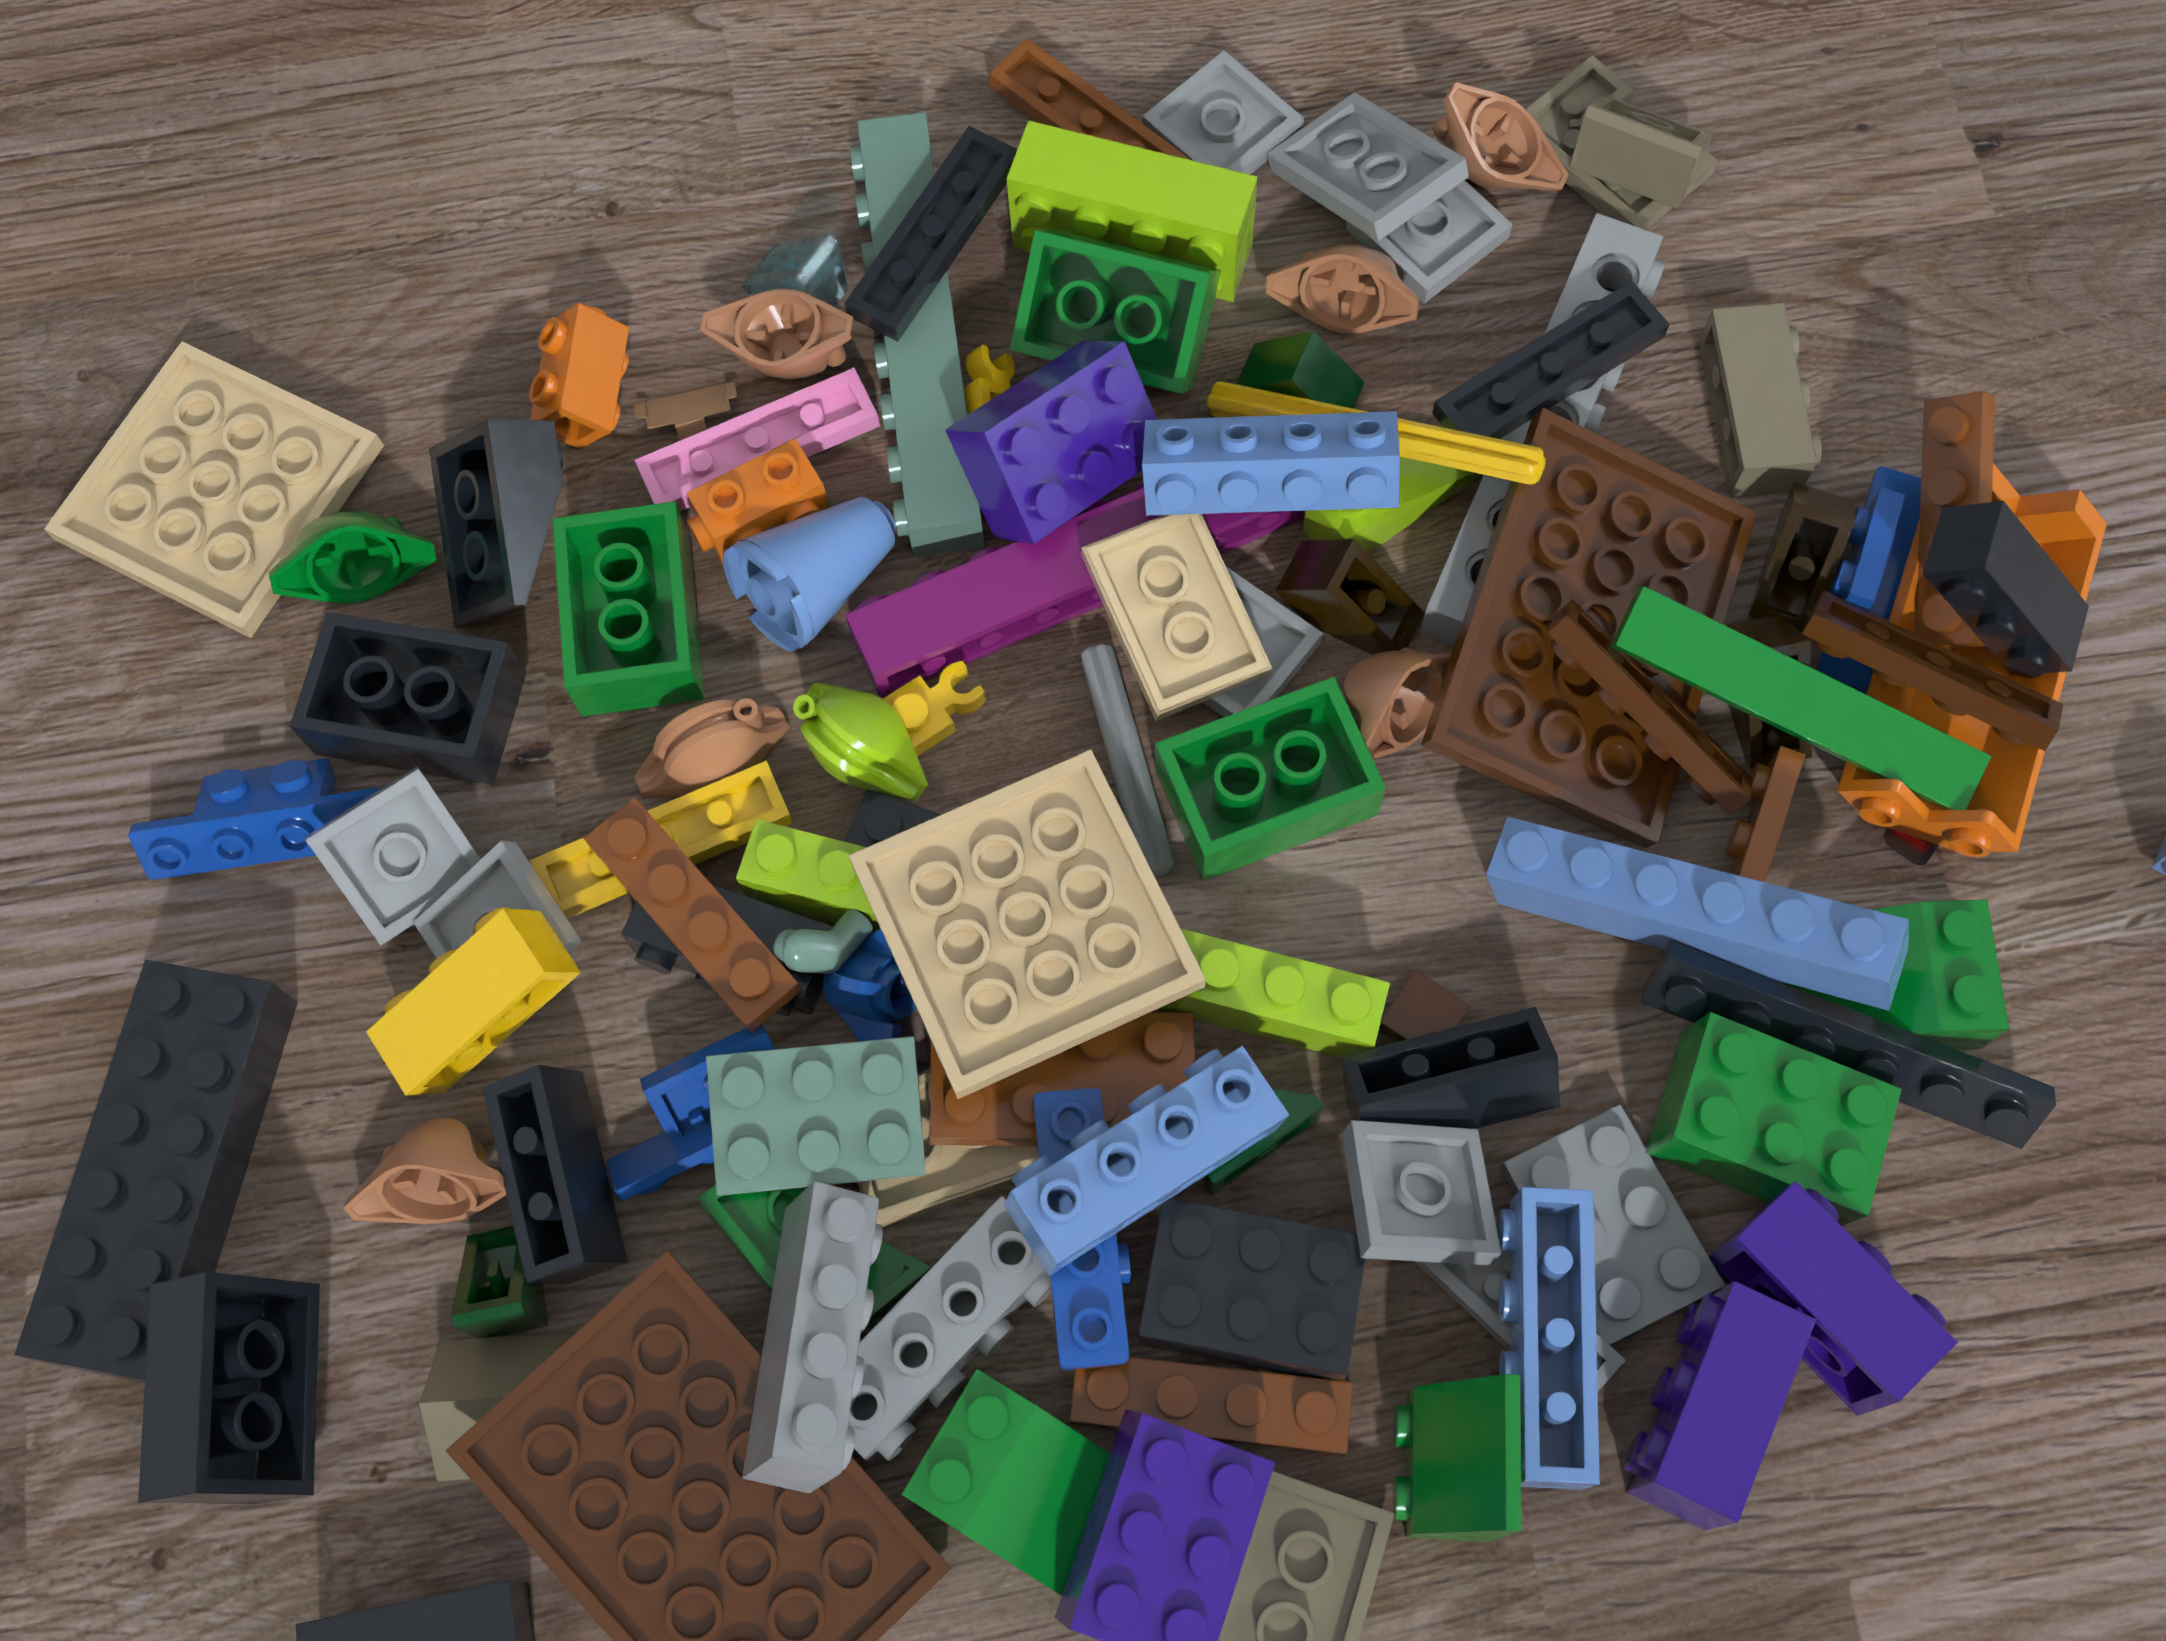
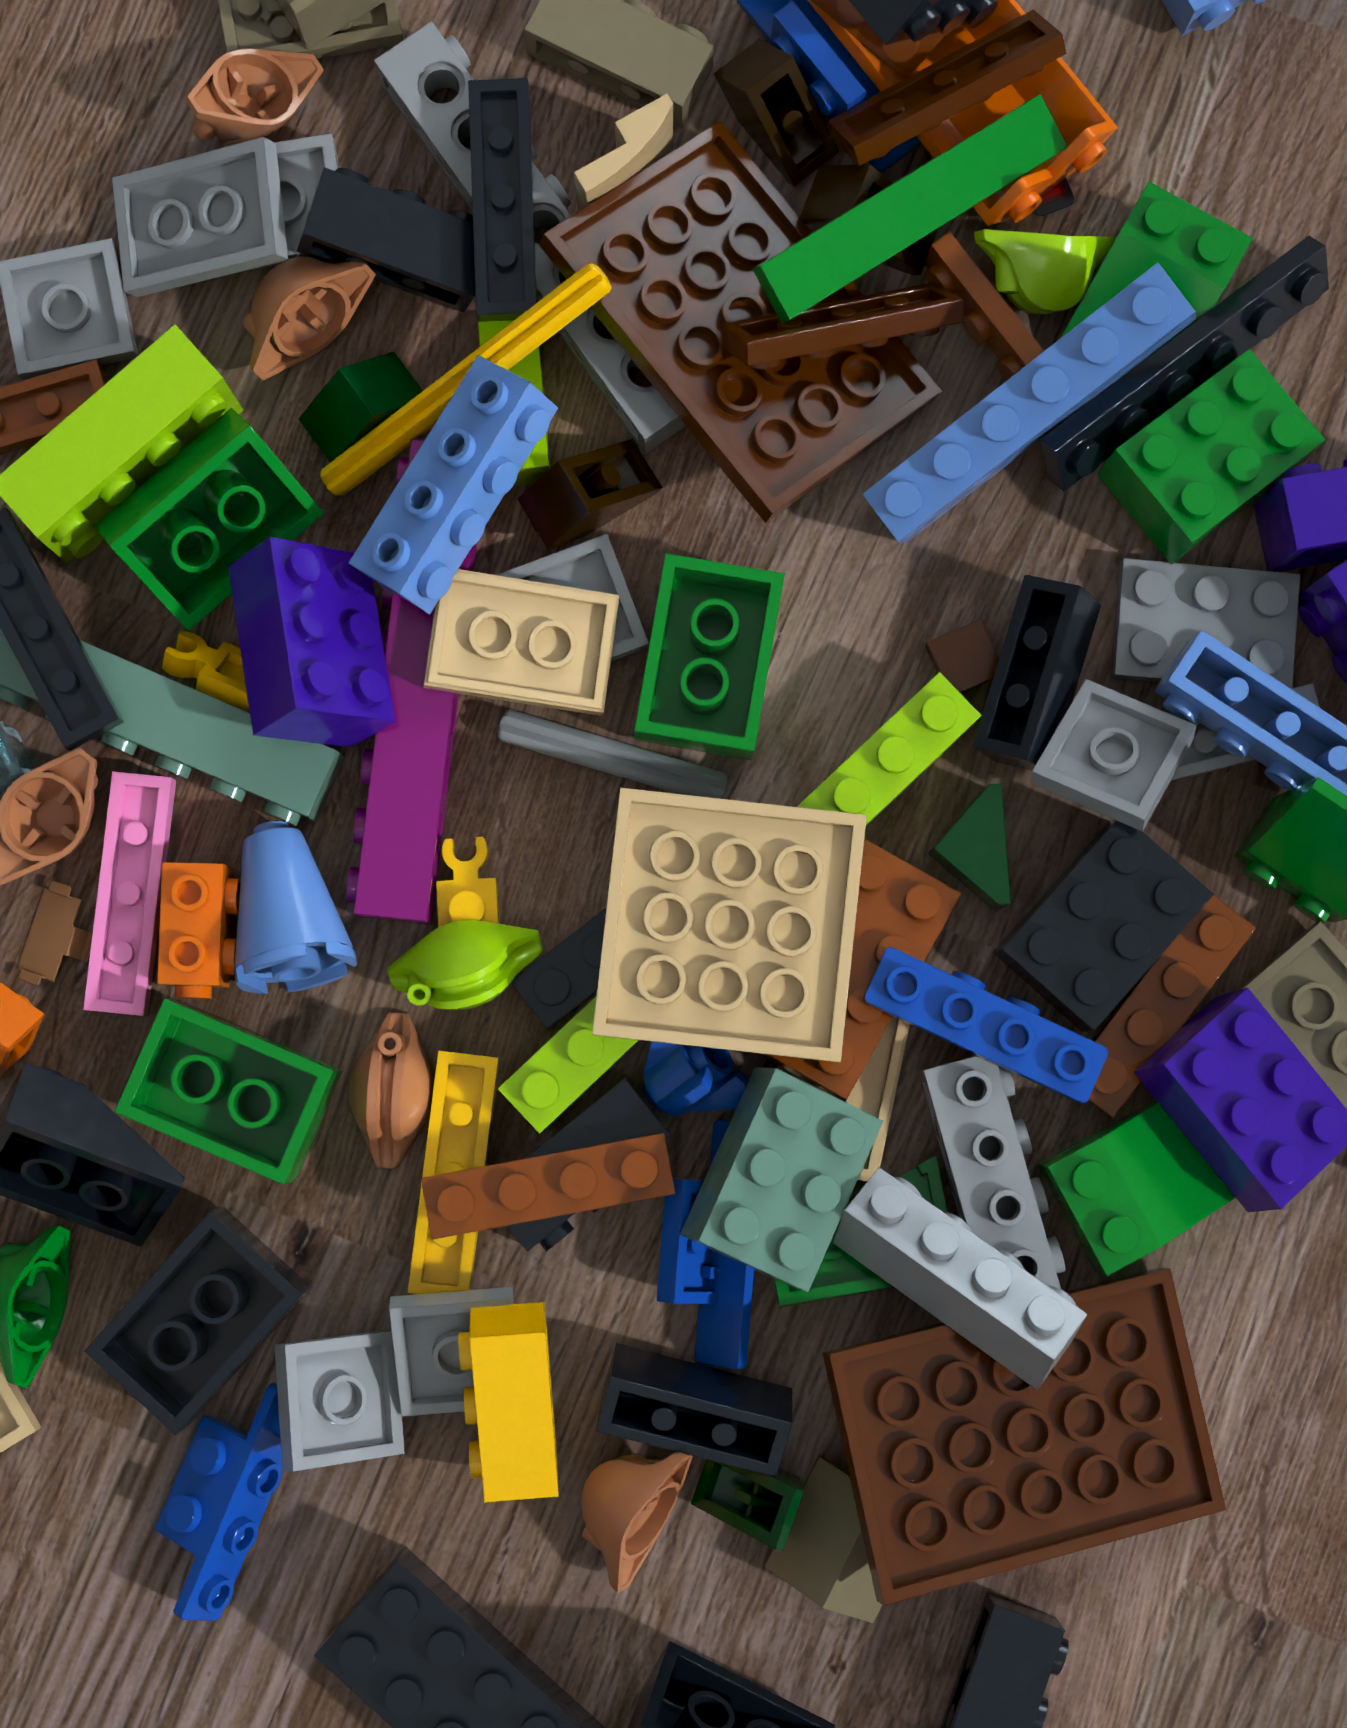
camera: 65 degrees left, 15 degrees up
sand green arm [773,909,873,974] -> none
medium blue brick [1004,1046,1289,1276] -> none
nougat hat [1344,647,1452,759] -> none
none -> black brick [297,167,476,312]
none -> tan slope [574,94,673,211]
none -> lime hat [974,229,1117,315]

